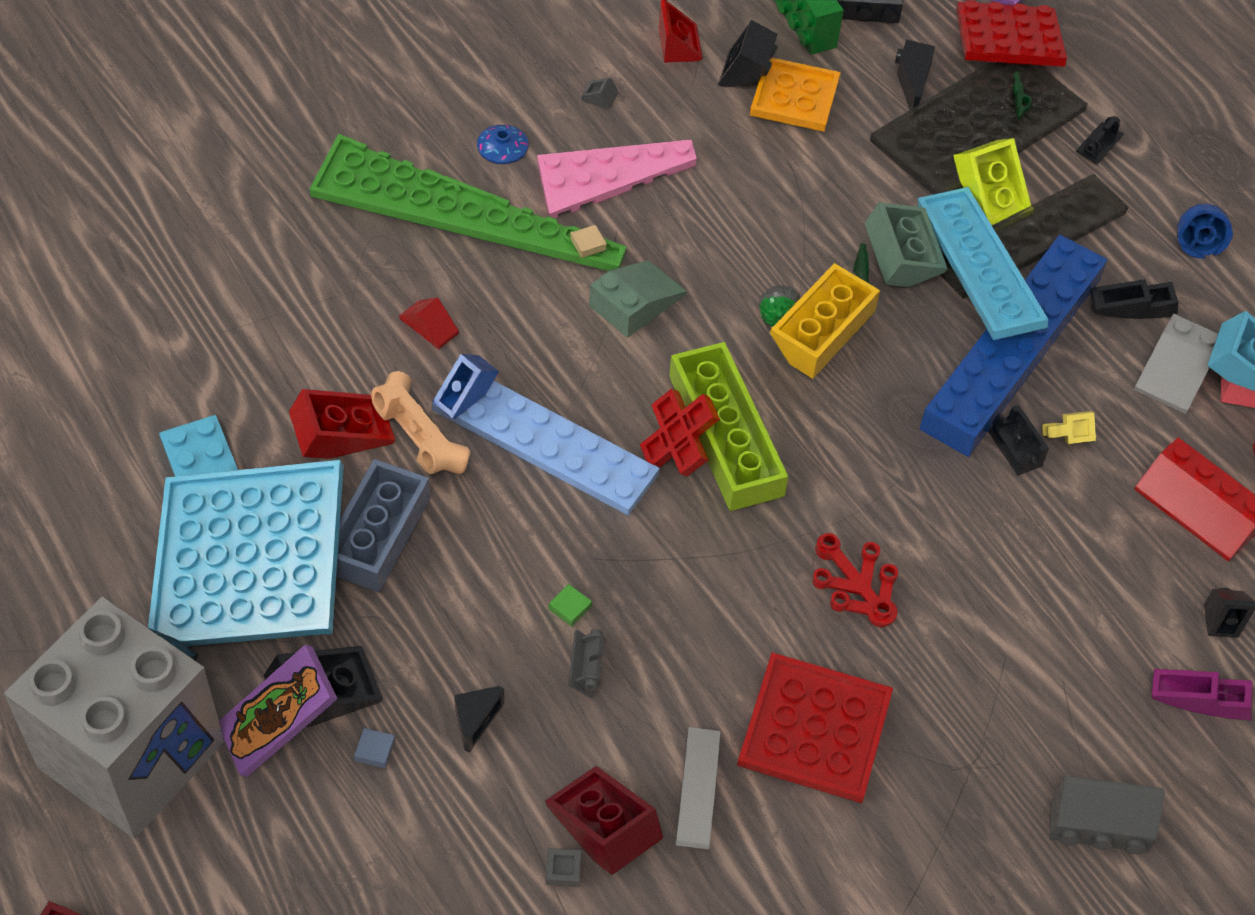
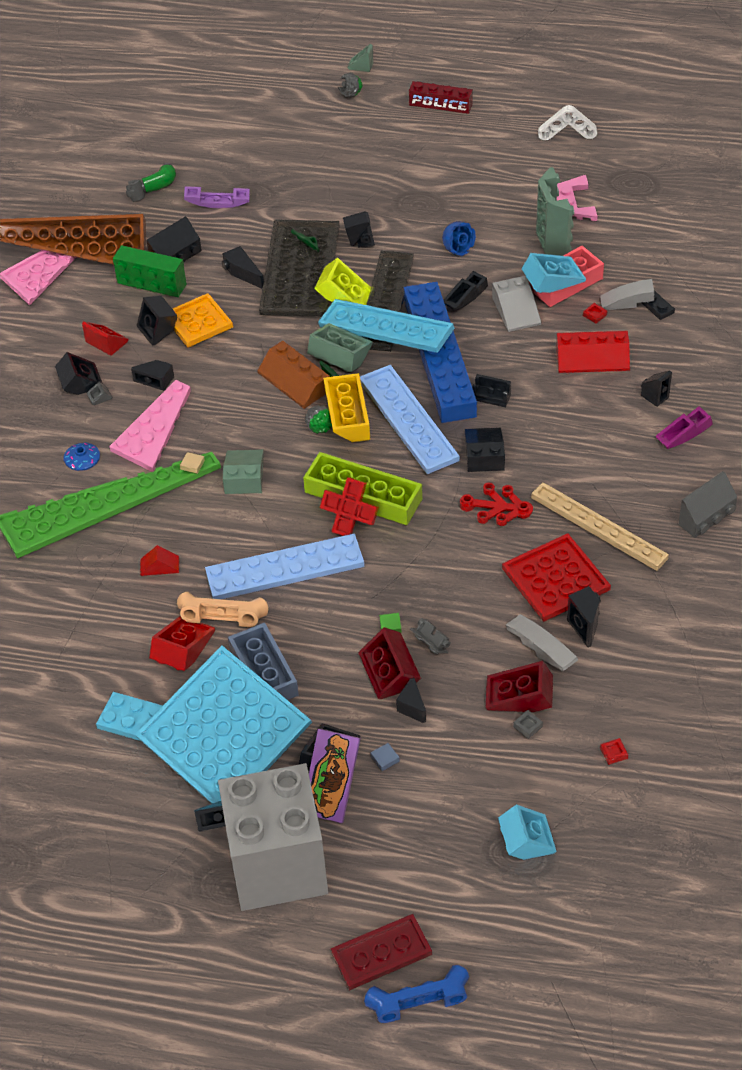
camera: 40 degrees left, 5 degrees down
blue slope [432,354,499,419] -> none
red plate [956,0,1067,67] -> none
light yellow plate [1042,411,1096,444] -> none
none -> black slope [55,352,103,395]
none -> black slope [131,360,174,391]
none -> dark orange slope [258,340,330,409]
none -> black slope [343,211,370,247]
none -> dark red slope [358,627,421,699]
none -> light blue plate [360,365,460,474]
none -> black slope [465,427,505,472]
none -> tan plate [531,483,669,571]
none -> black slope [567,586,601,648]

